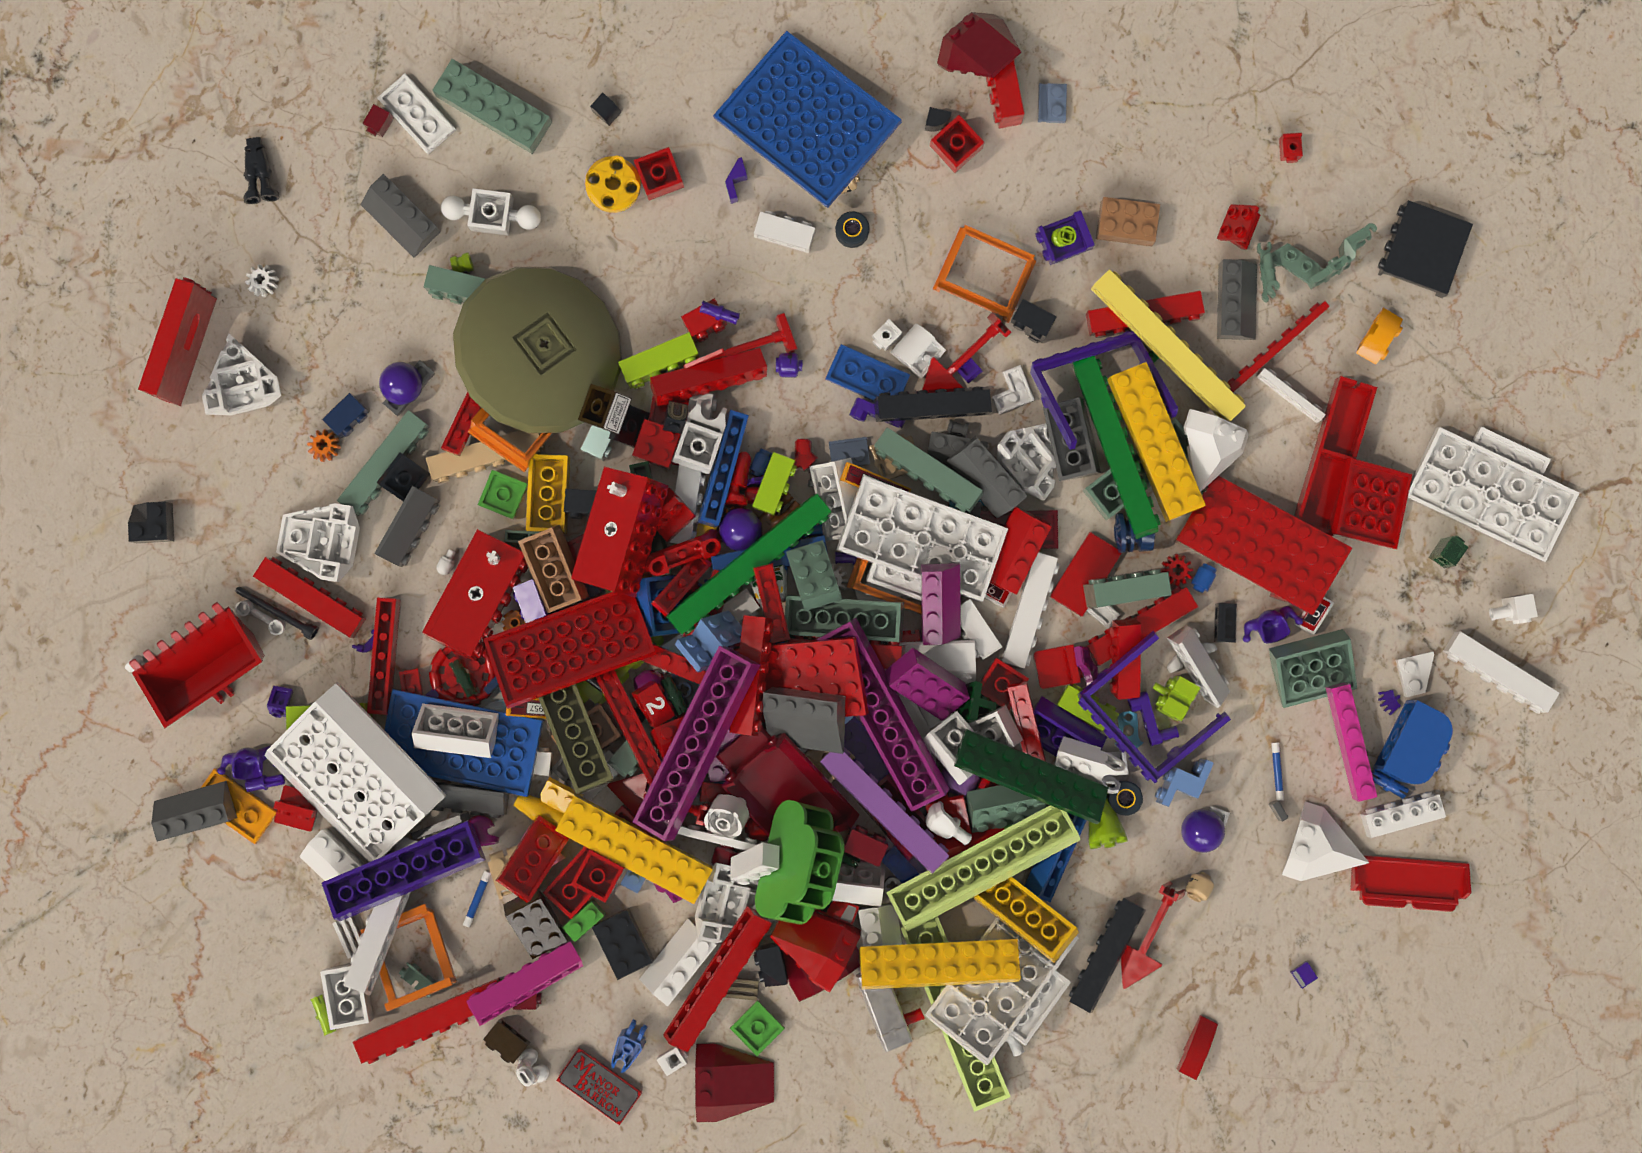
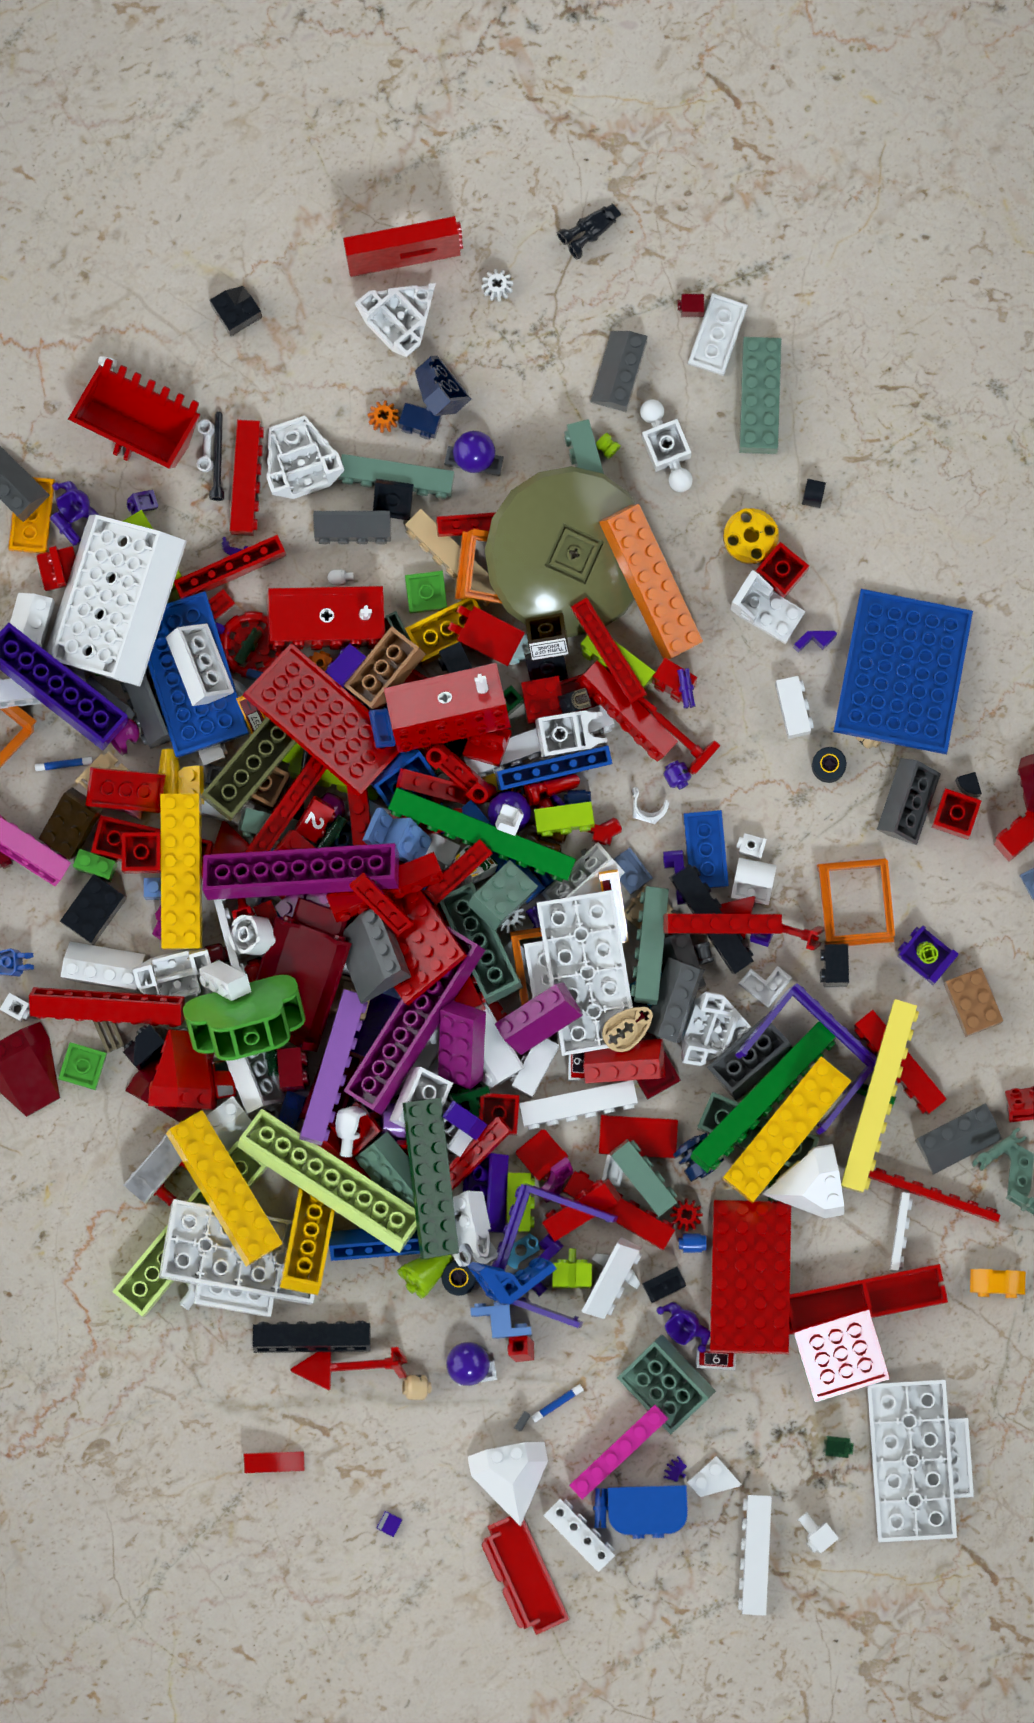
camera: 65 degrees right, 5 degrees down
none -> red plate [349,873,413,935]
none -> blue tile [369,708,396,748]
none -> dark blue brick [415,356,472,416]
none -> dark purple slope [442,1101,487,1140]
none -> red tile [447,605,525,666]
none -> blue bracket [467,1257,556,1305]
none -> white panel [495,804,524,836]
none -> red brick [507,1335,534,1362]
none -> red tile [570,597,647,705]
none -> orange brick [599,504,703,659]
none -> tan piece [602,1007,653,1052]
none -> white helmet [632,787,669,824]
none -> red brick [664,914,782,934]
none -> white bracket [730,570,805,644]
none -> dark grey slope [877,758,941,845]

